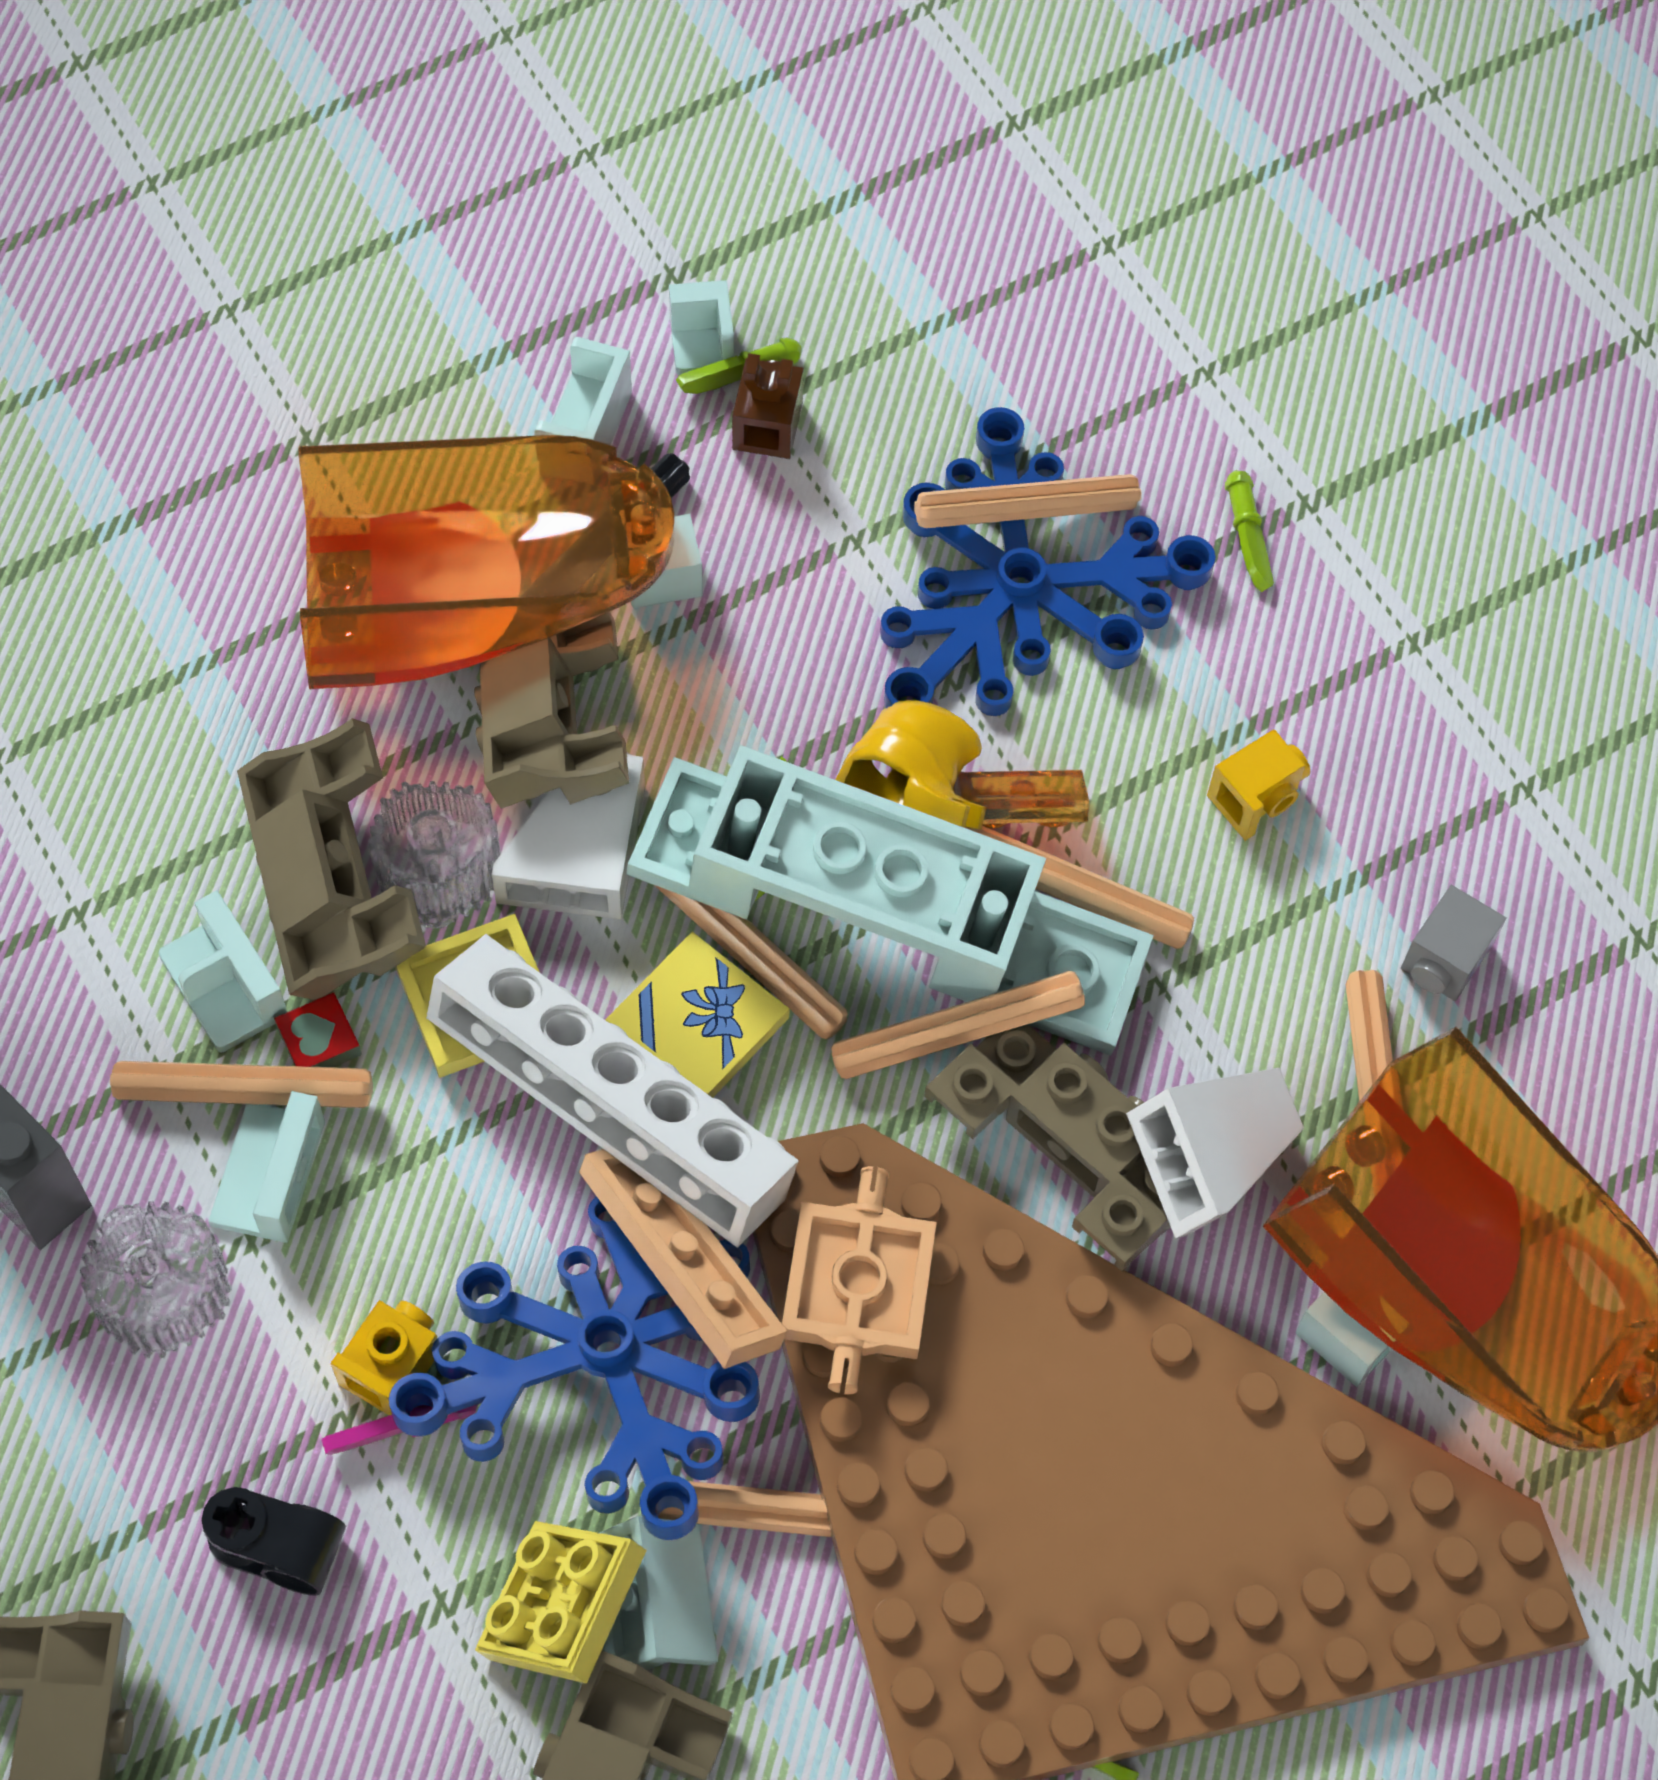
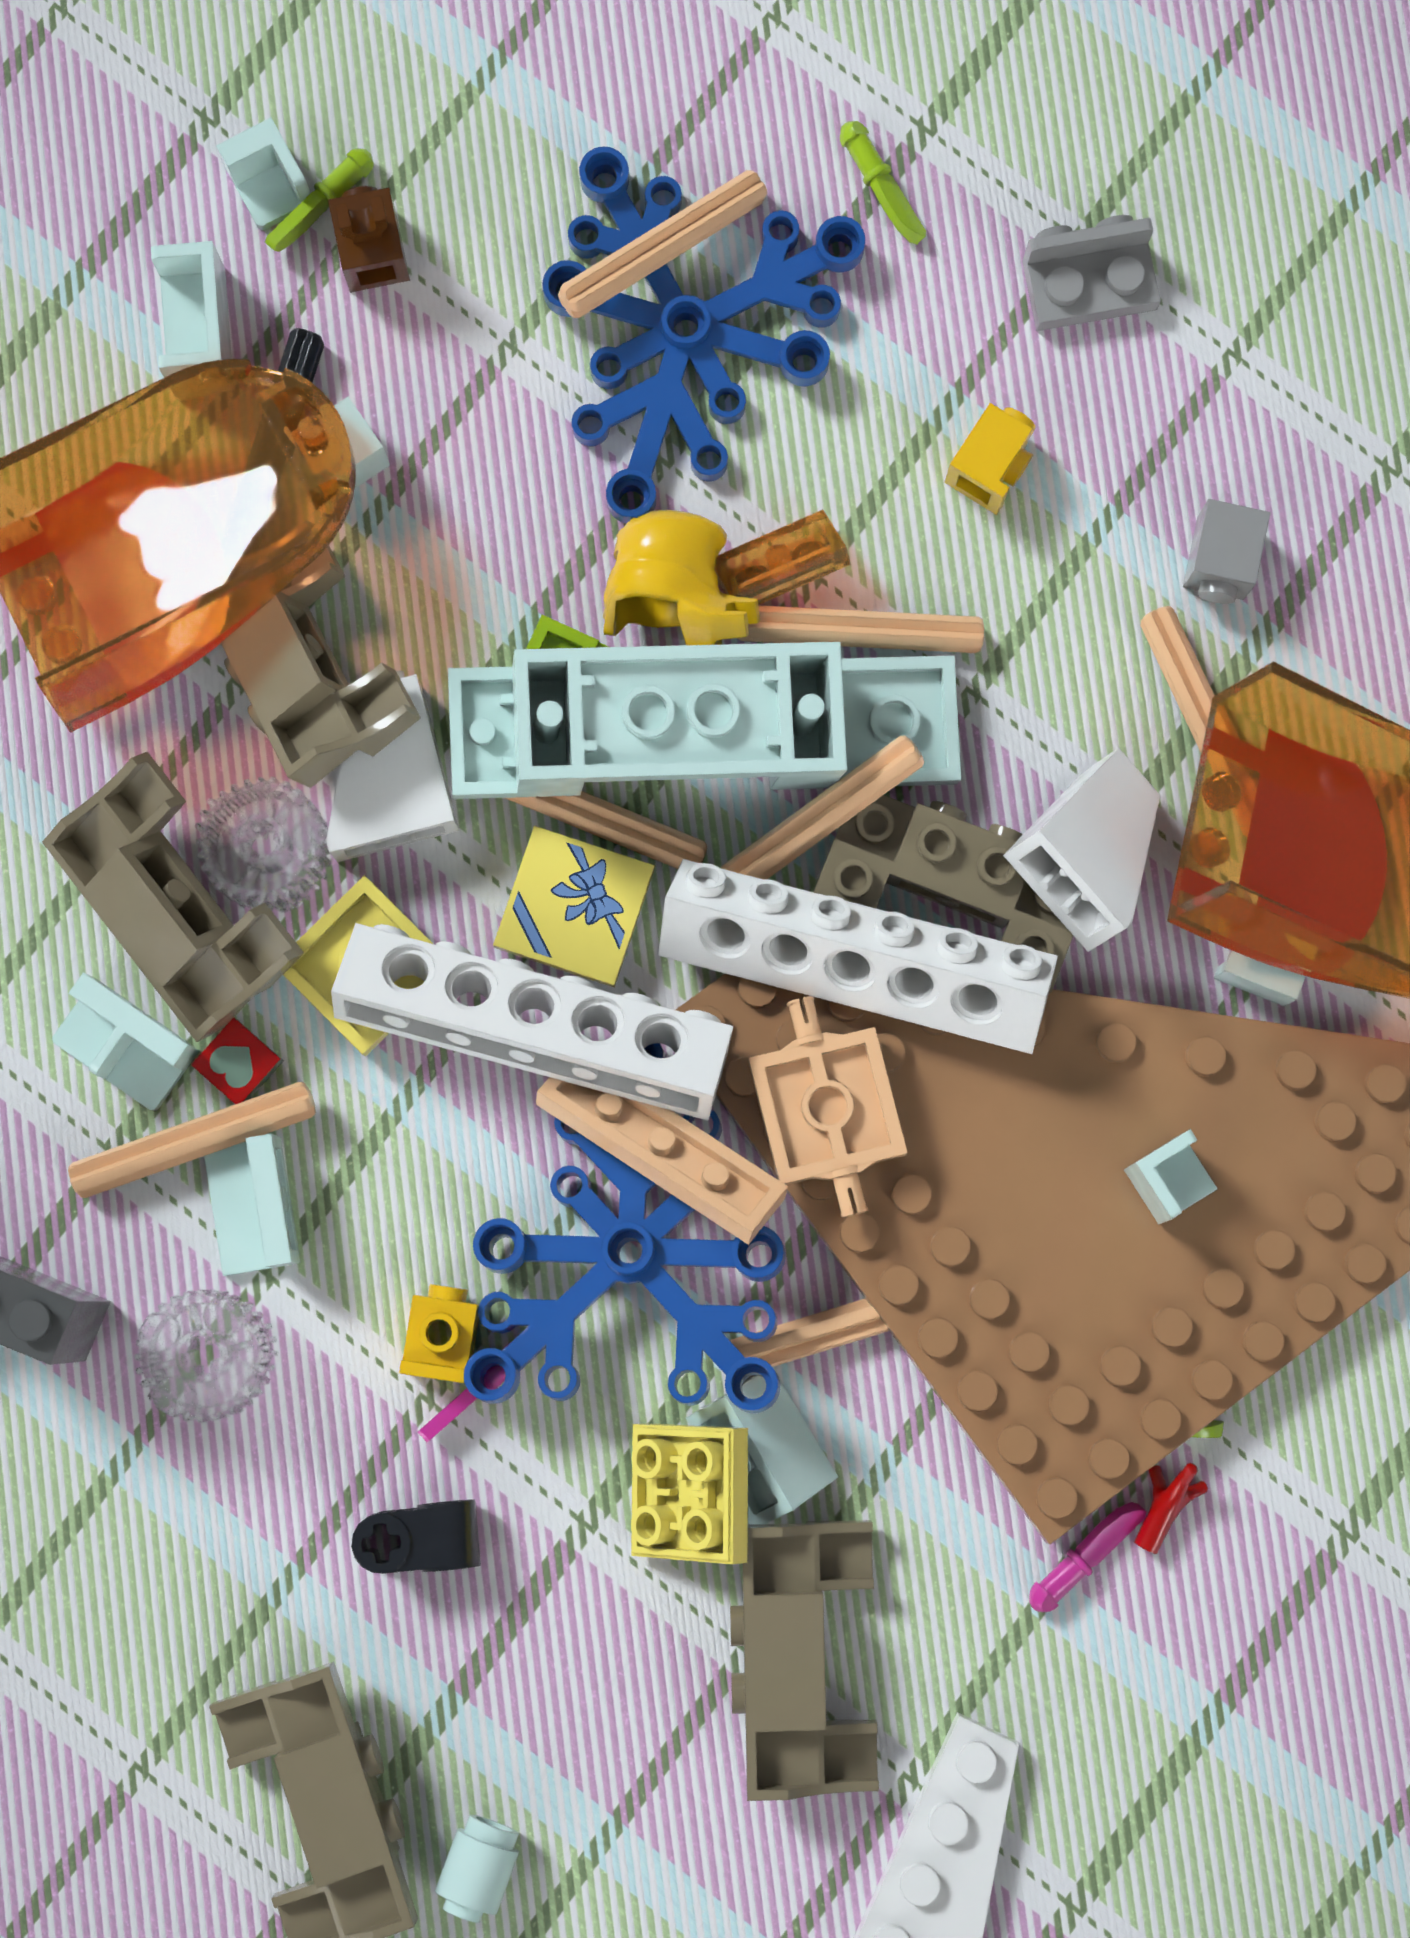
camera: 20 degrees left, 20 degrees up
none -> white brick [658,859,1058,1054]
none -> light grey bracket [1022,215,1161,331]
none -> light aqua panel [1124,1129,1217,1225]

